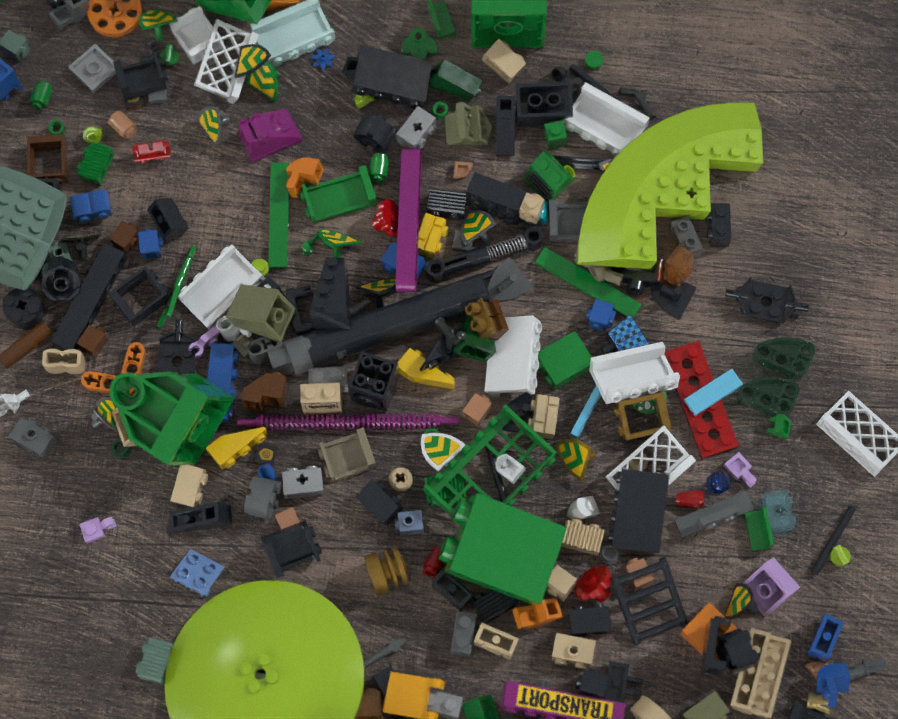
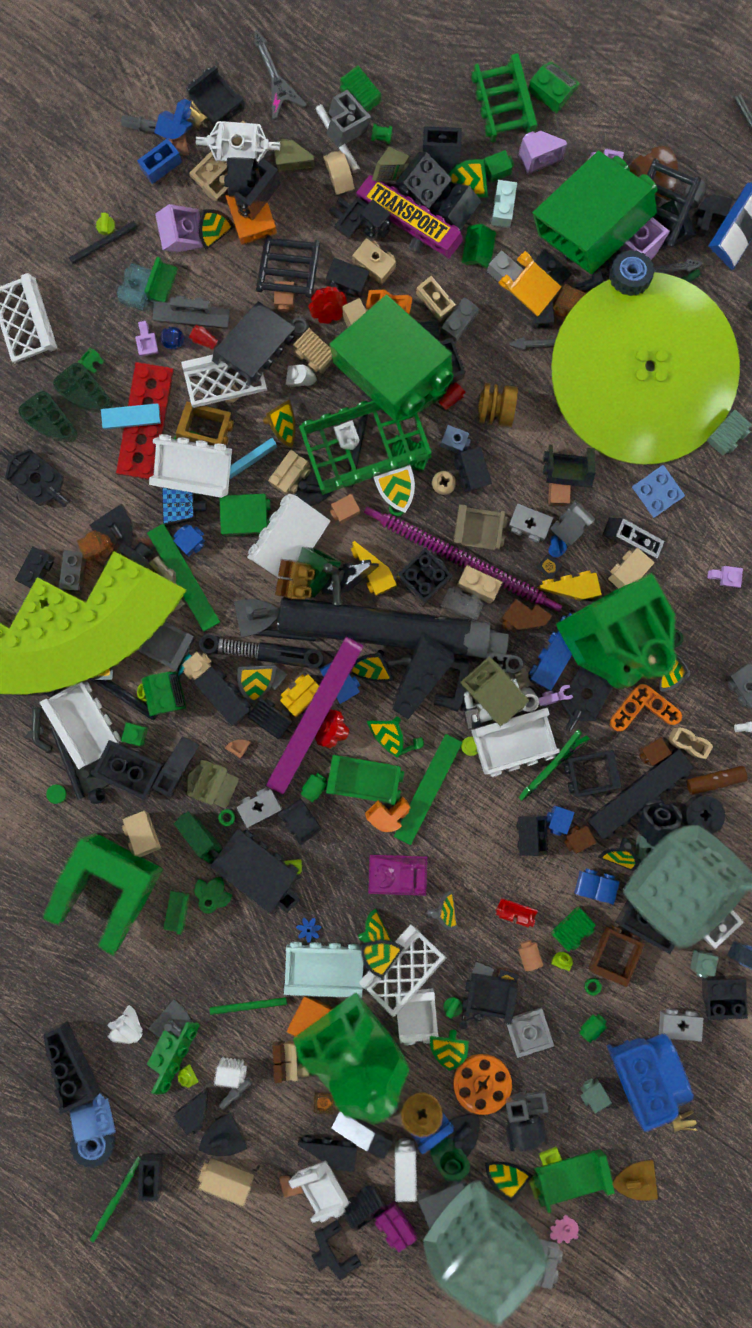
camera: 160 degrees left, 15 degrees up
none -> white plate [196,121,280,163]

